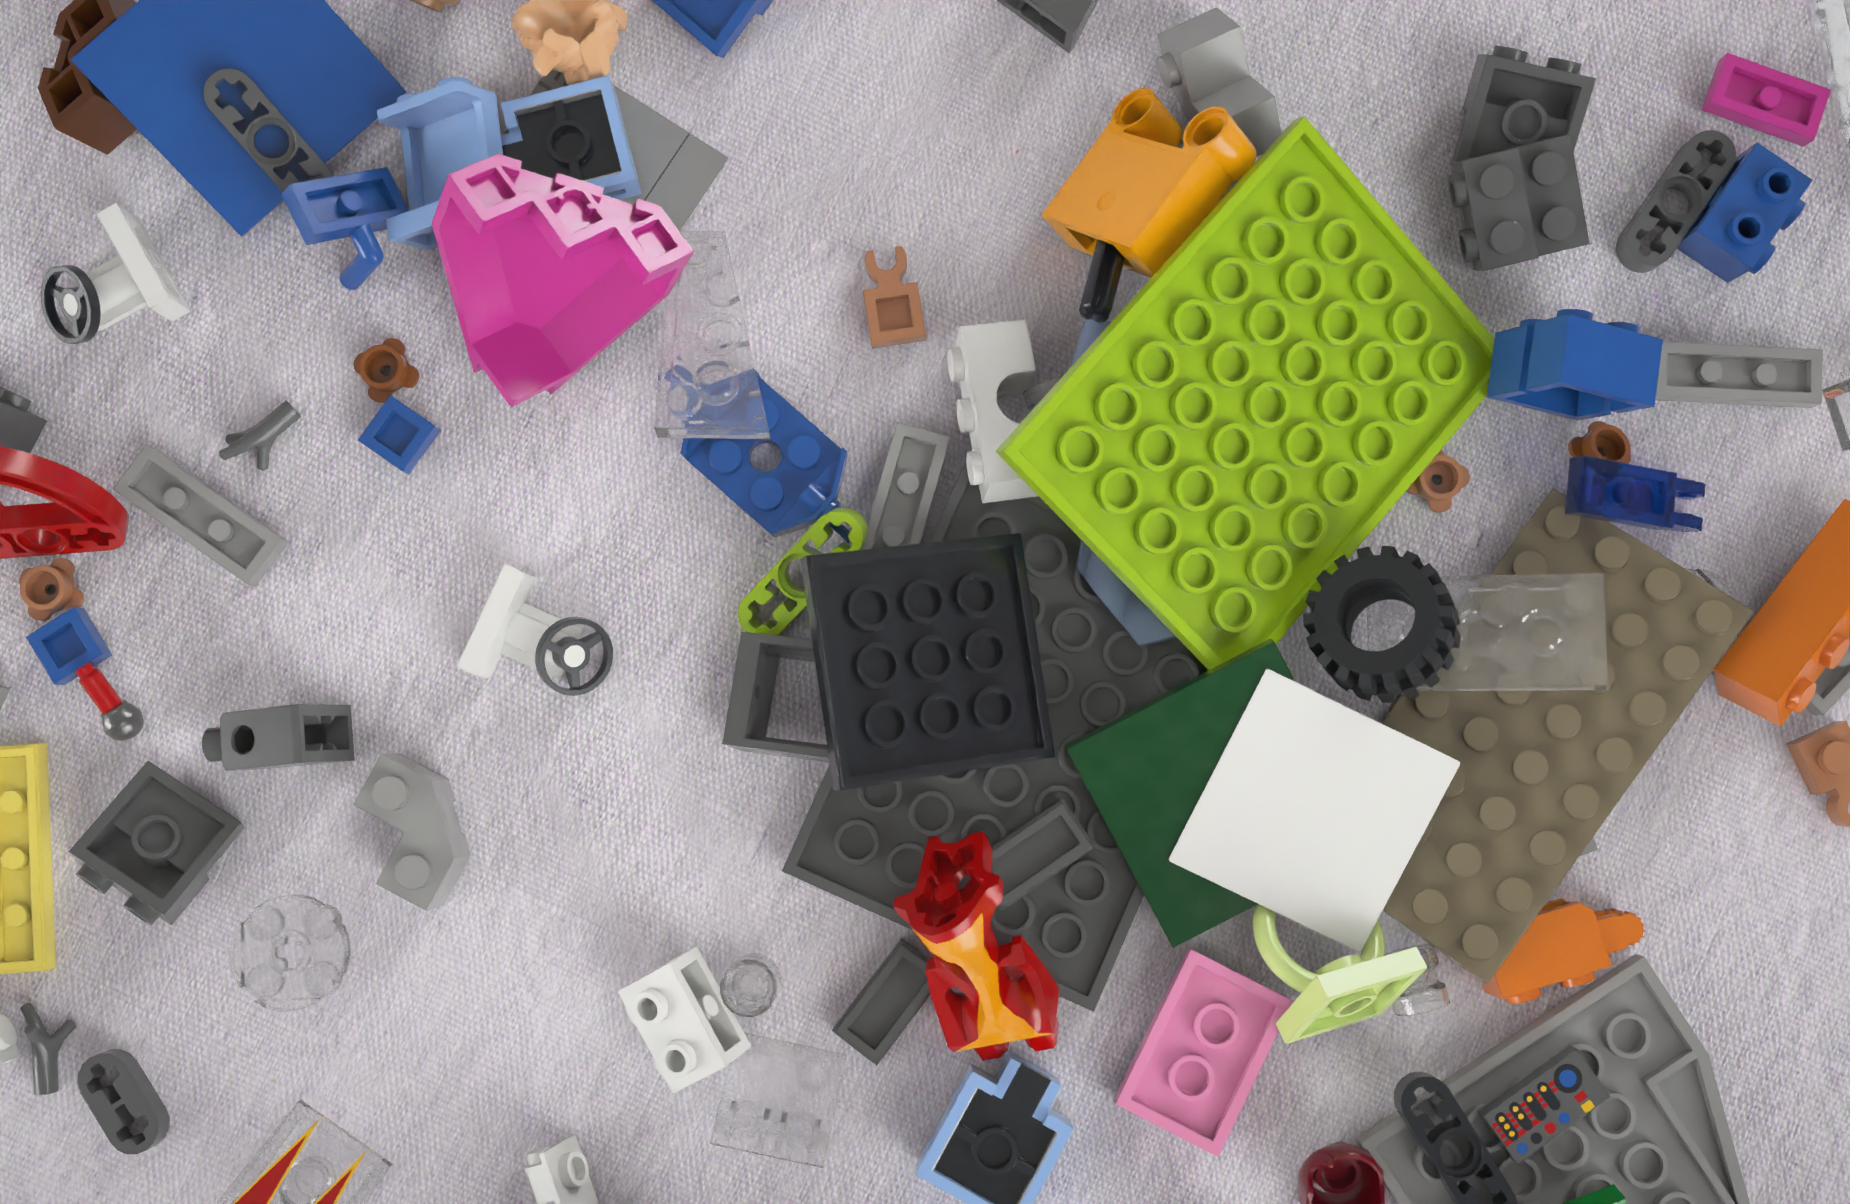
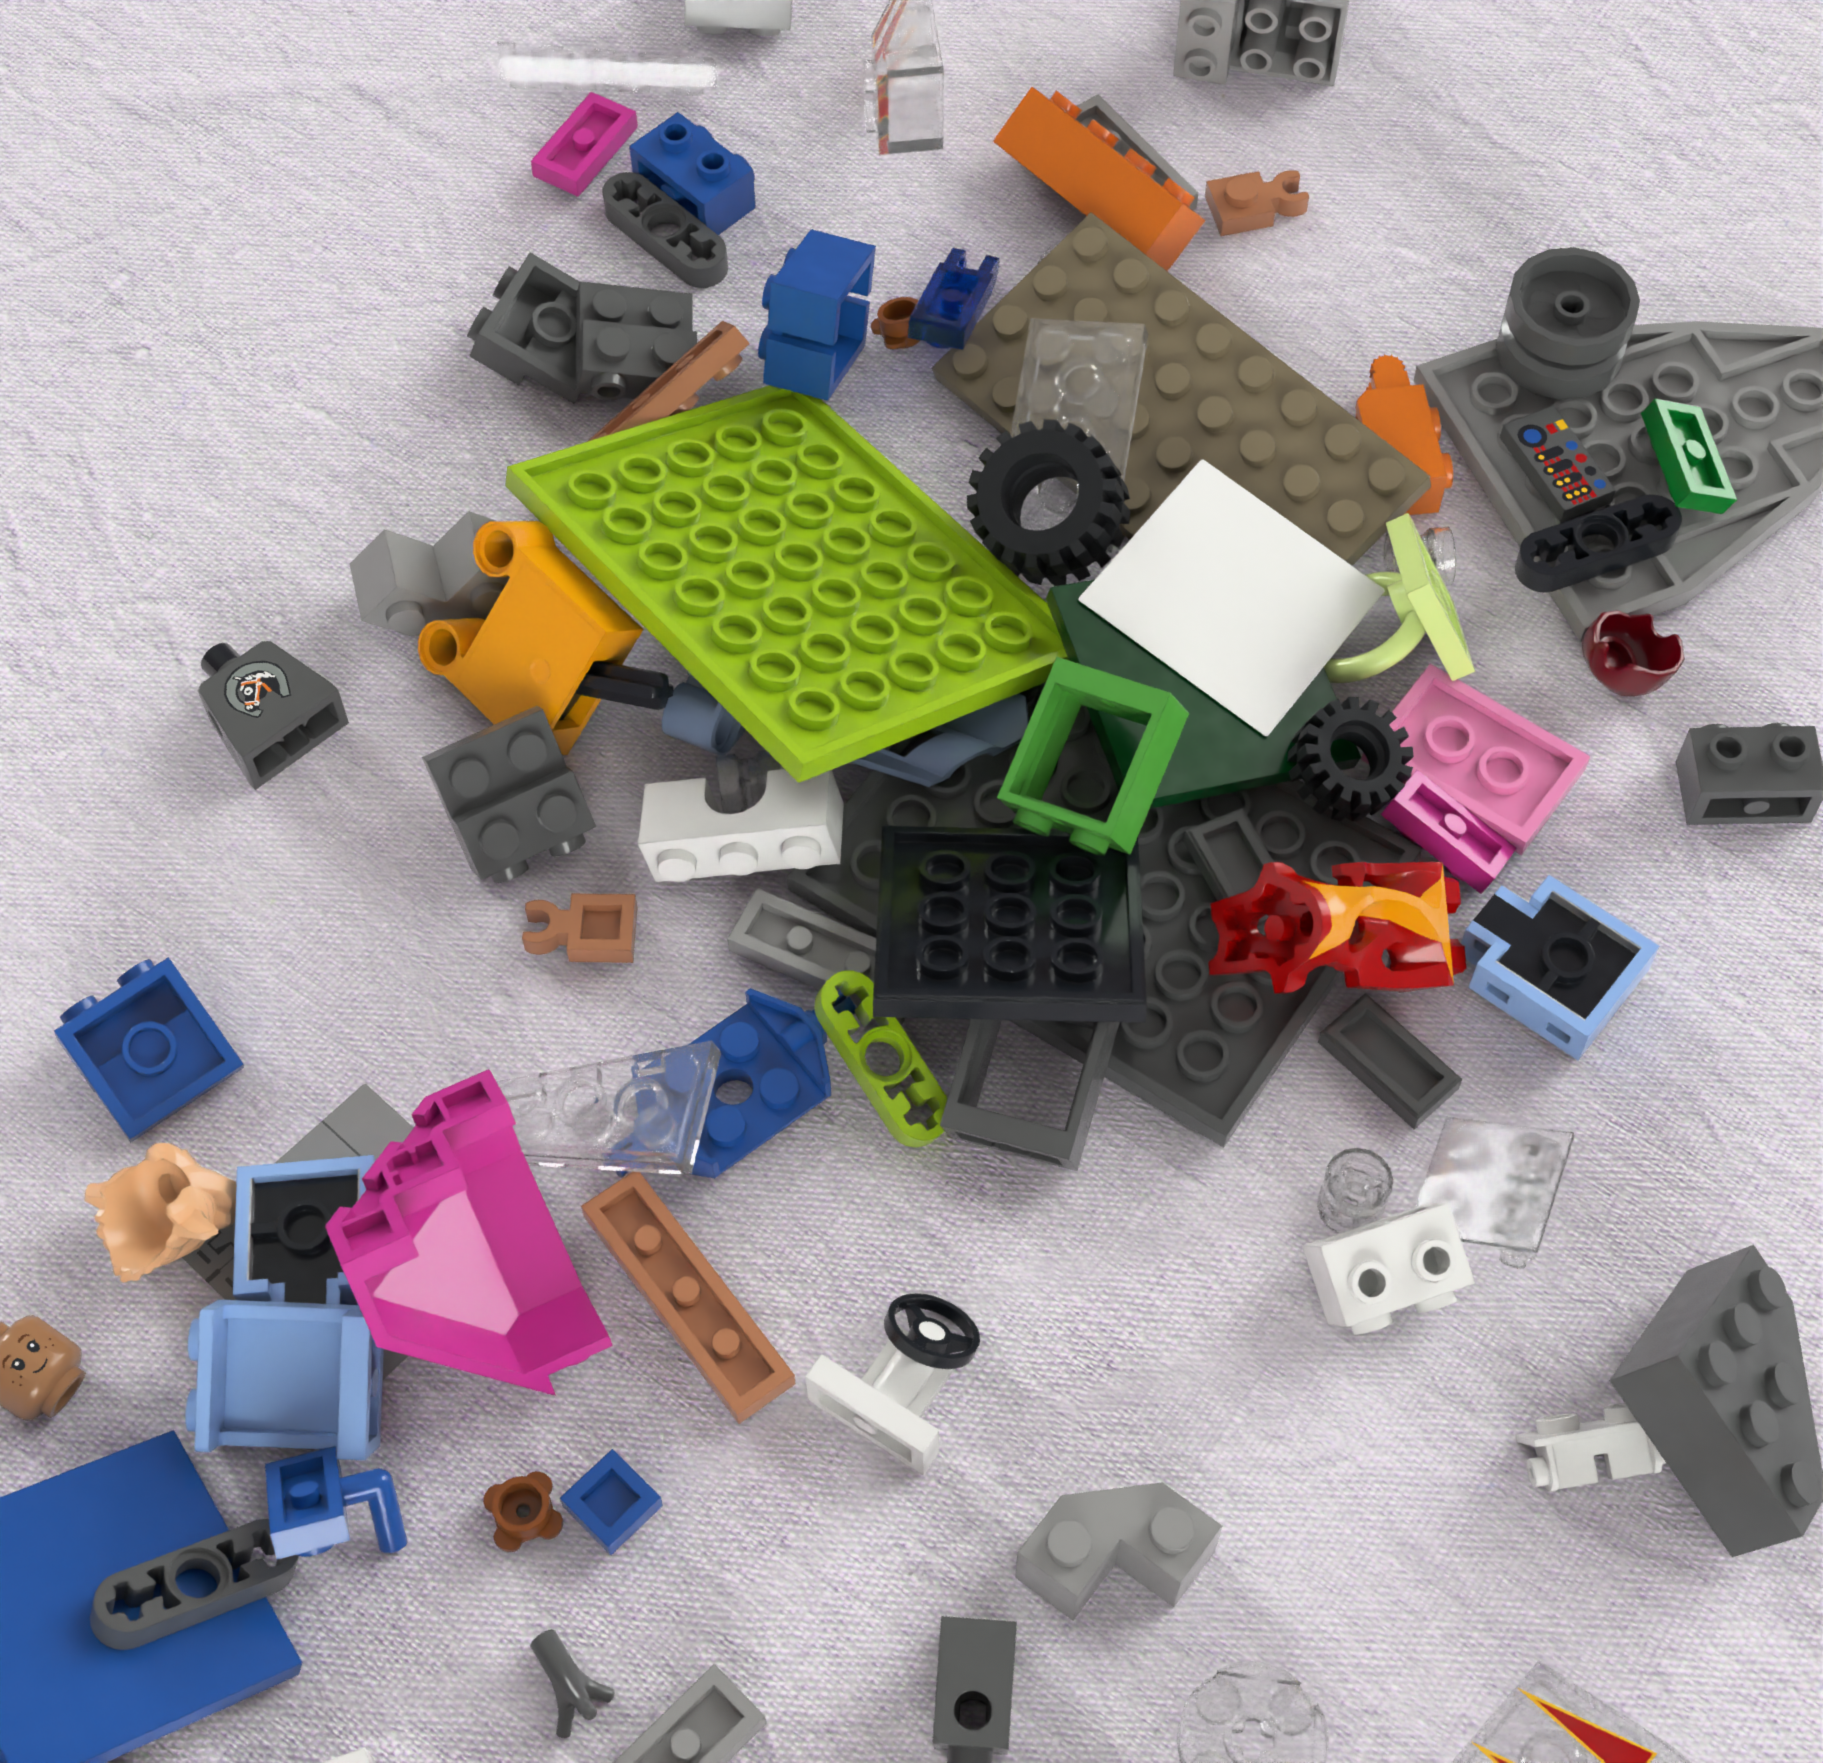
camera: 75 degrees left, 25 degrees down
nougat plate [1406,449,1470,513] -> none
light grey plate [1655,342,1823,408] -> none
none -> dark grey plate [422,706,596,883]
none -> nougat plate [581,1169,796,1424]
none -> nougat plate [587,321,750,442]
none -> bright green window [997,657,1189,856]
none -> black tyre [1287,697,1414,821]
none -> dark pink plate [1380,770,1517,894]
none -> dark grey wheel [1496,247,1640,400]

